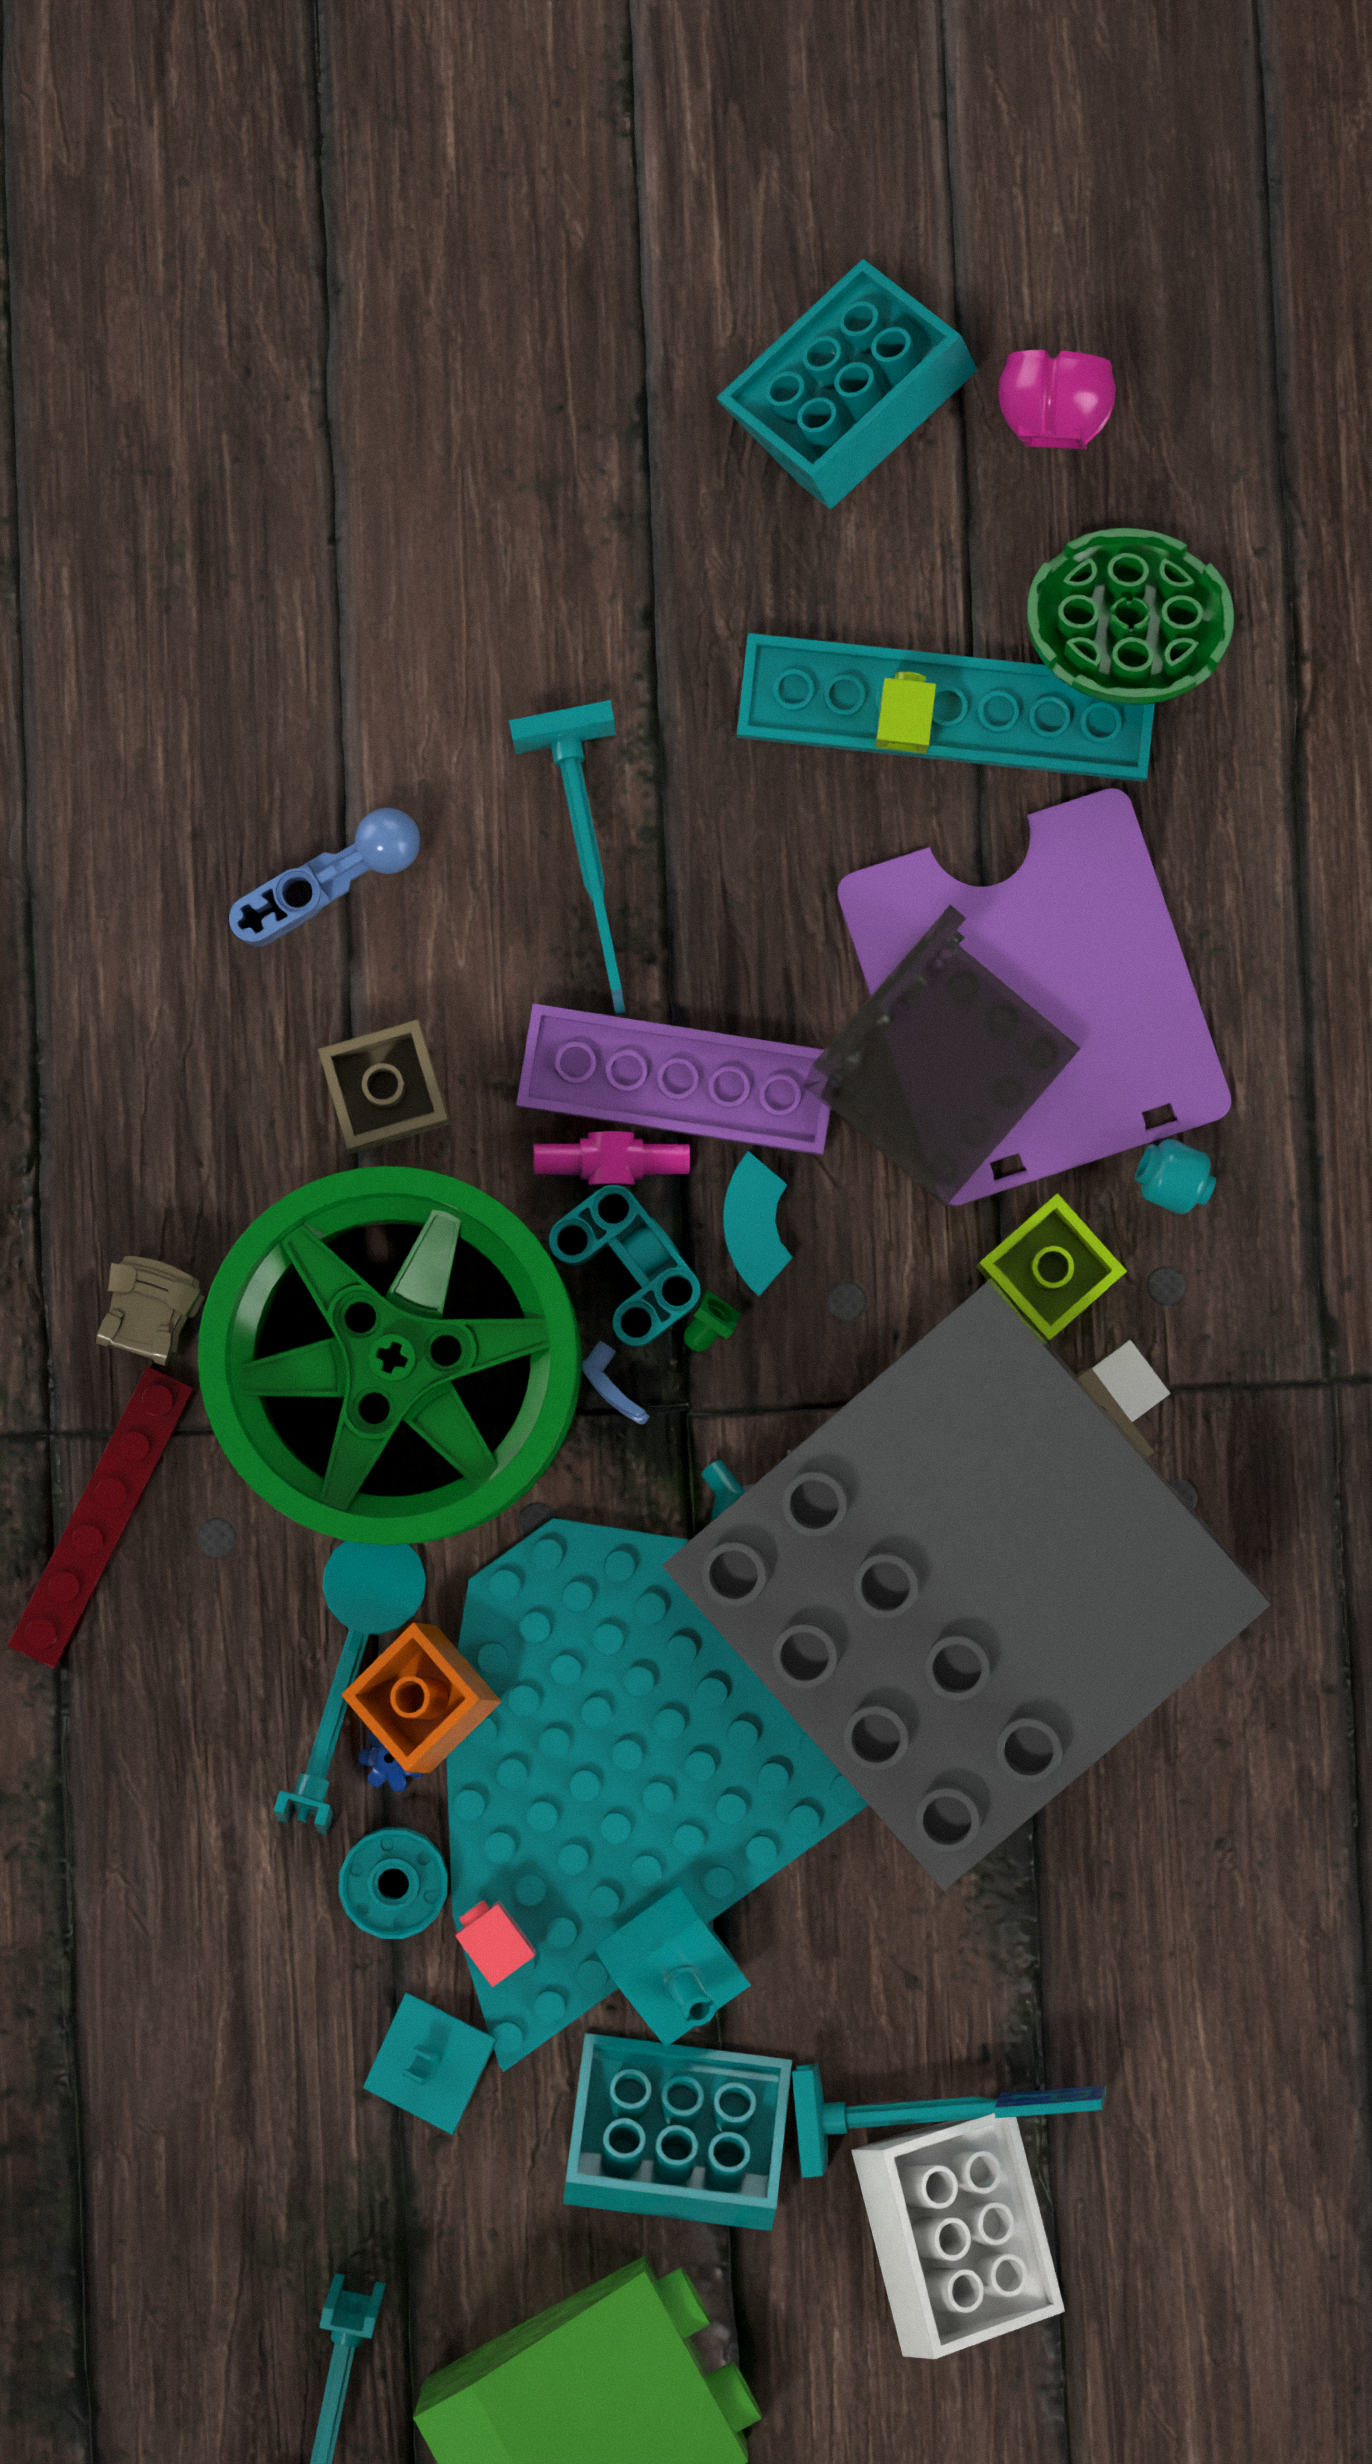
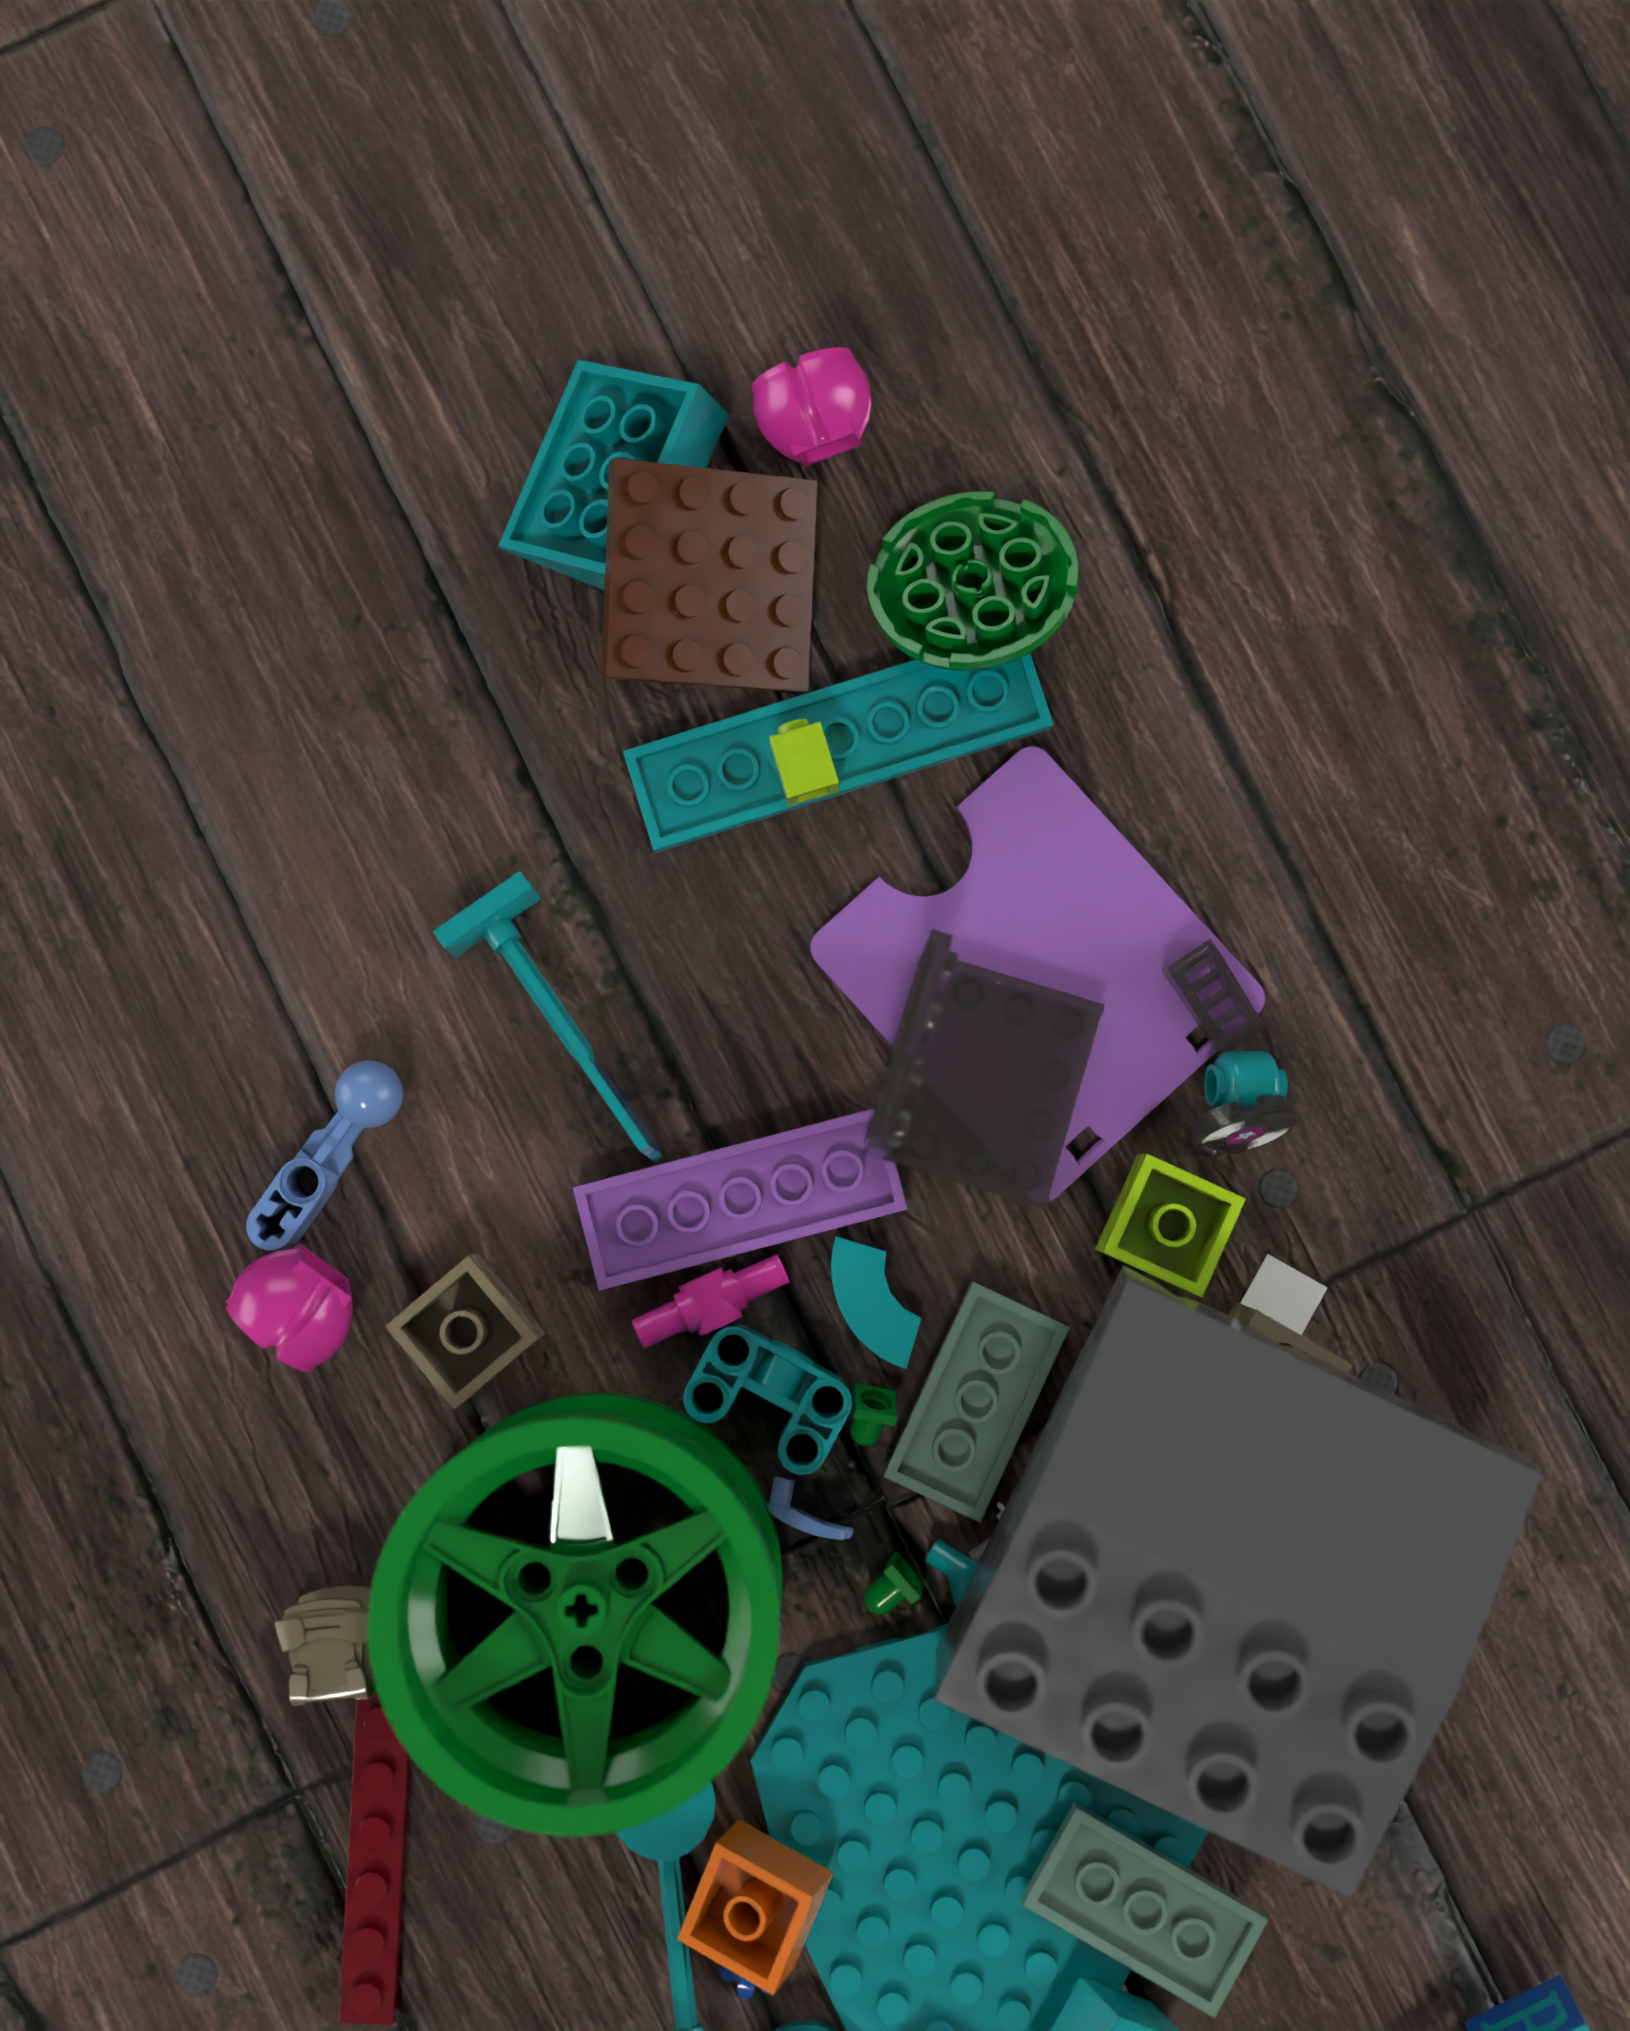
camera: 25 degrees left, 0 degrees up
none -> dark pink piece [225,1242,353,1373]
none -> reddish brown plate [601,458,817,693]
none -> green piece [864,1552,925,1615]
none -> sand green plate [883,1281,1070,1522]
none -> sand green plate [1021,1802,1268,2018]
none -> clear smoke slope [1162,939,1266,1055]
none -> clear smoke tile [1189,1095,1297,1157]

